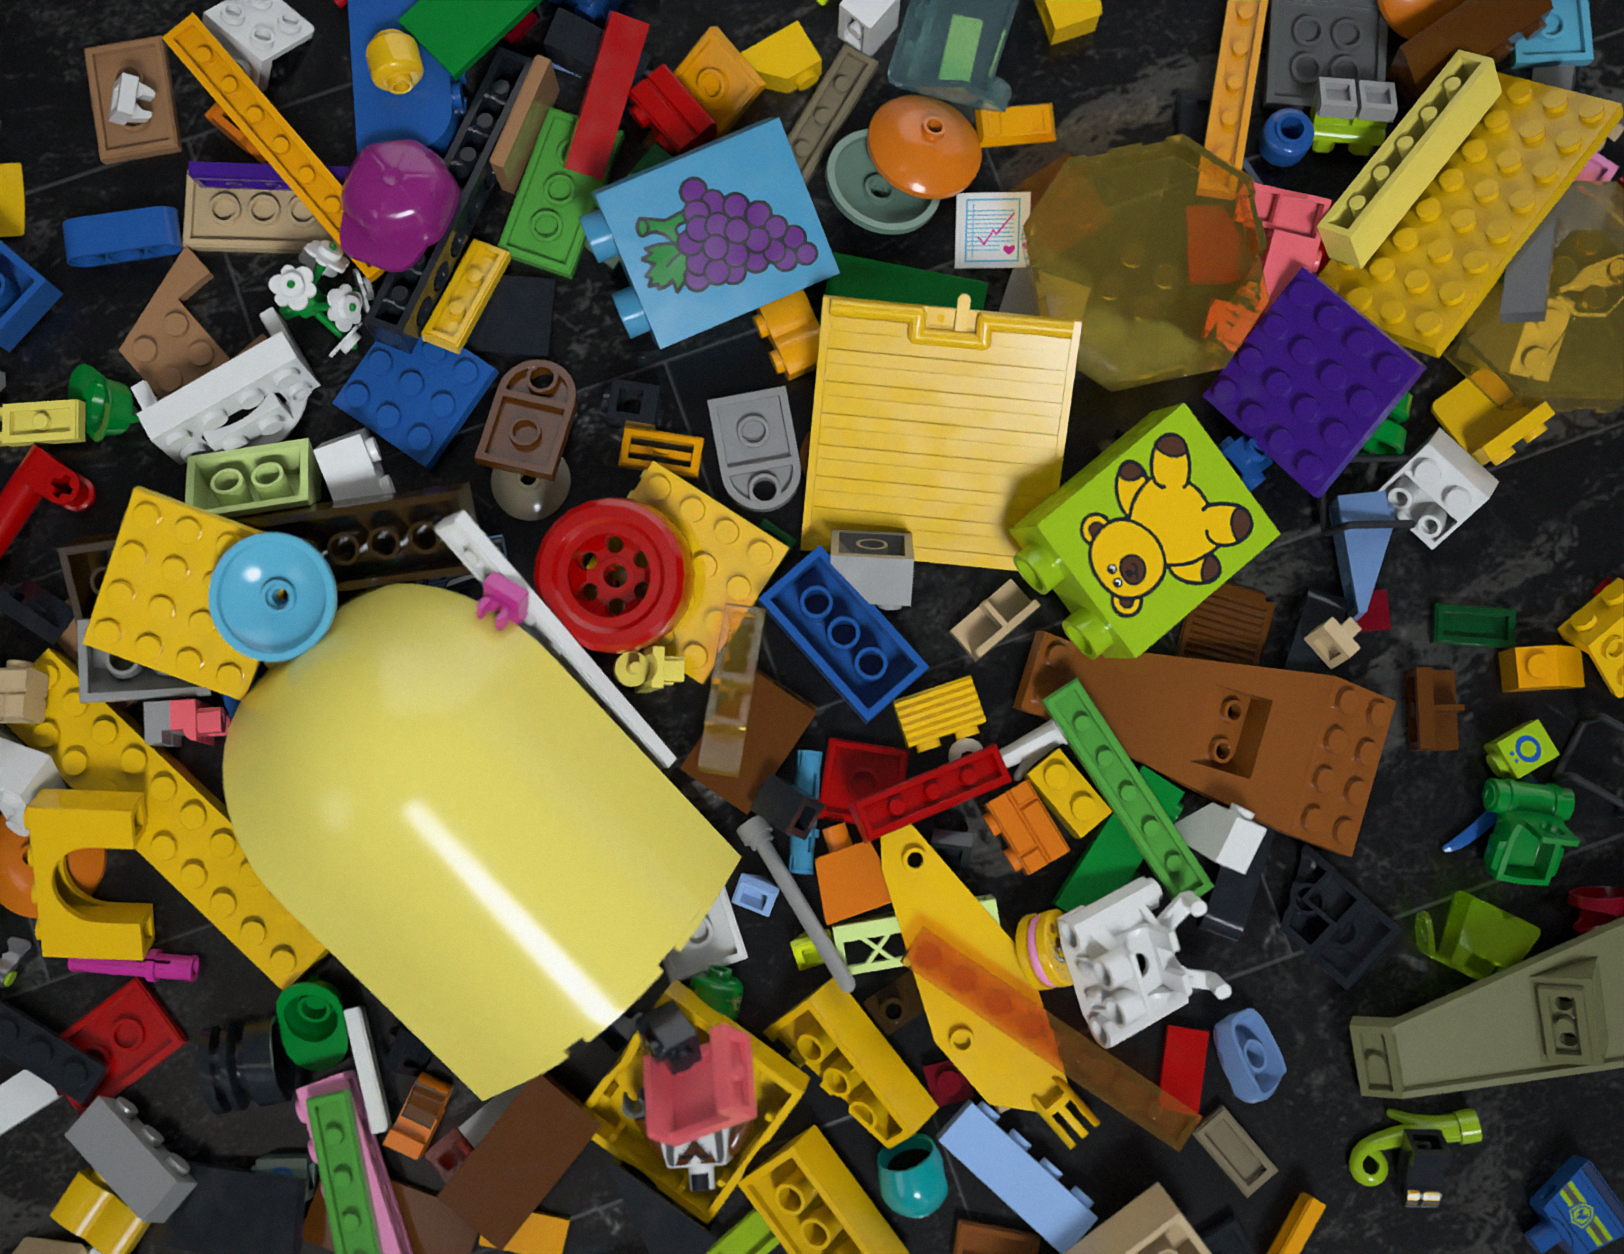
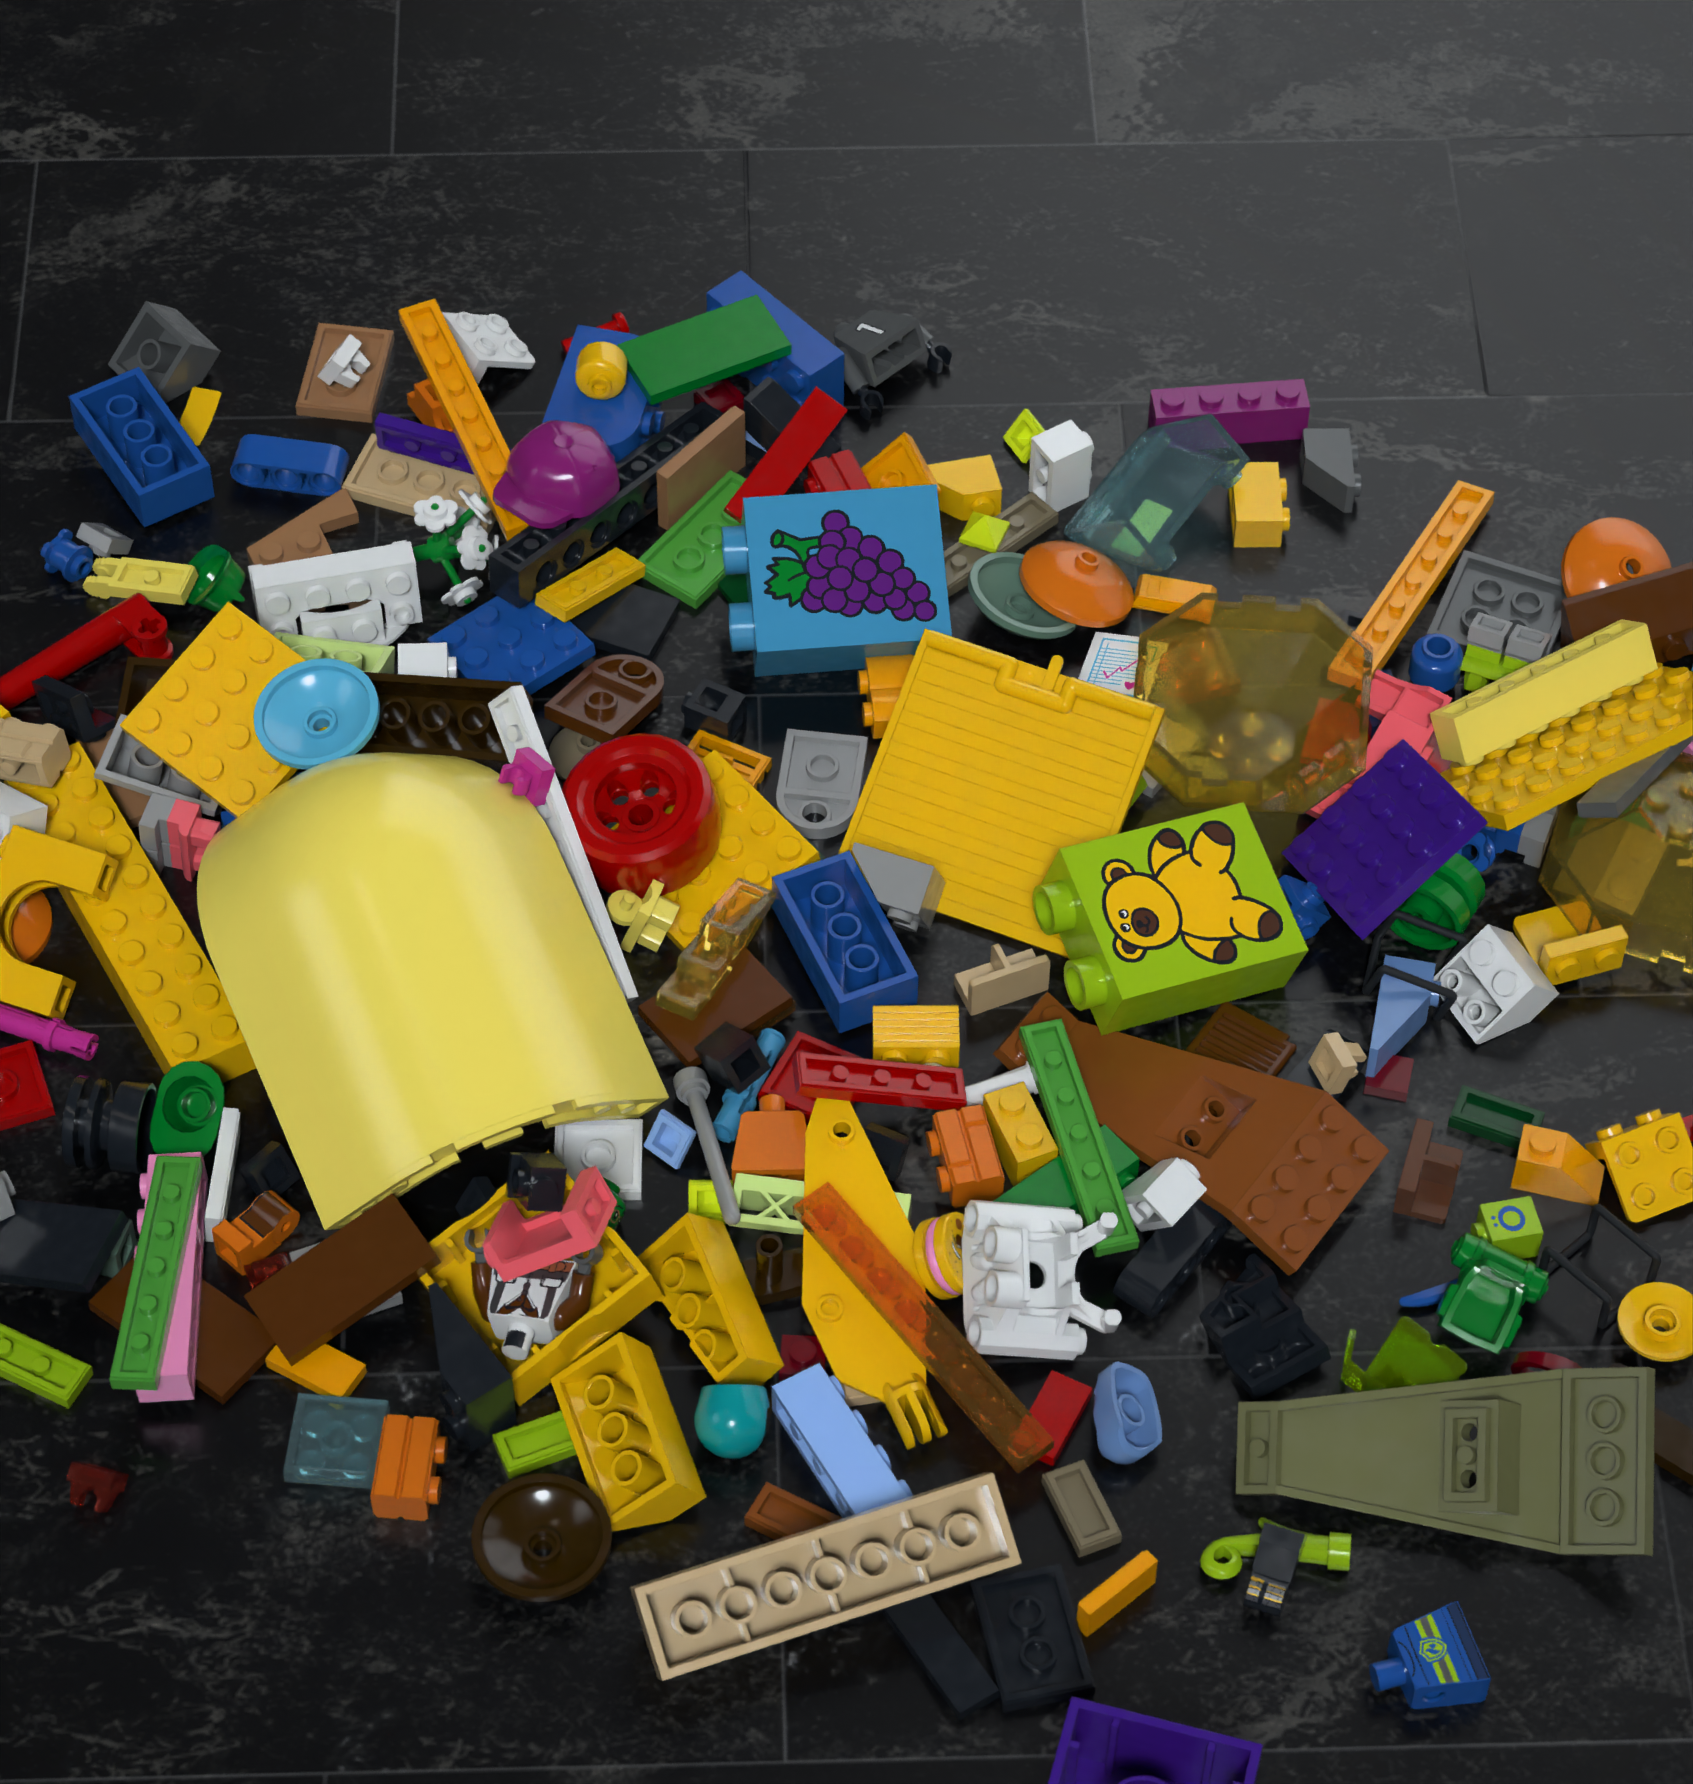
camera: 20 degrees right, 30 degrees down
none -> neon yellow slope [959,511,1010,553]

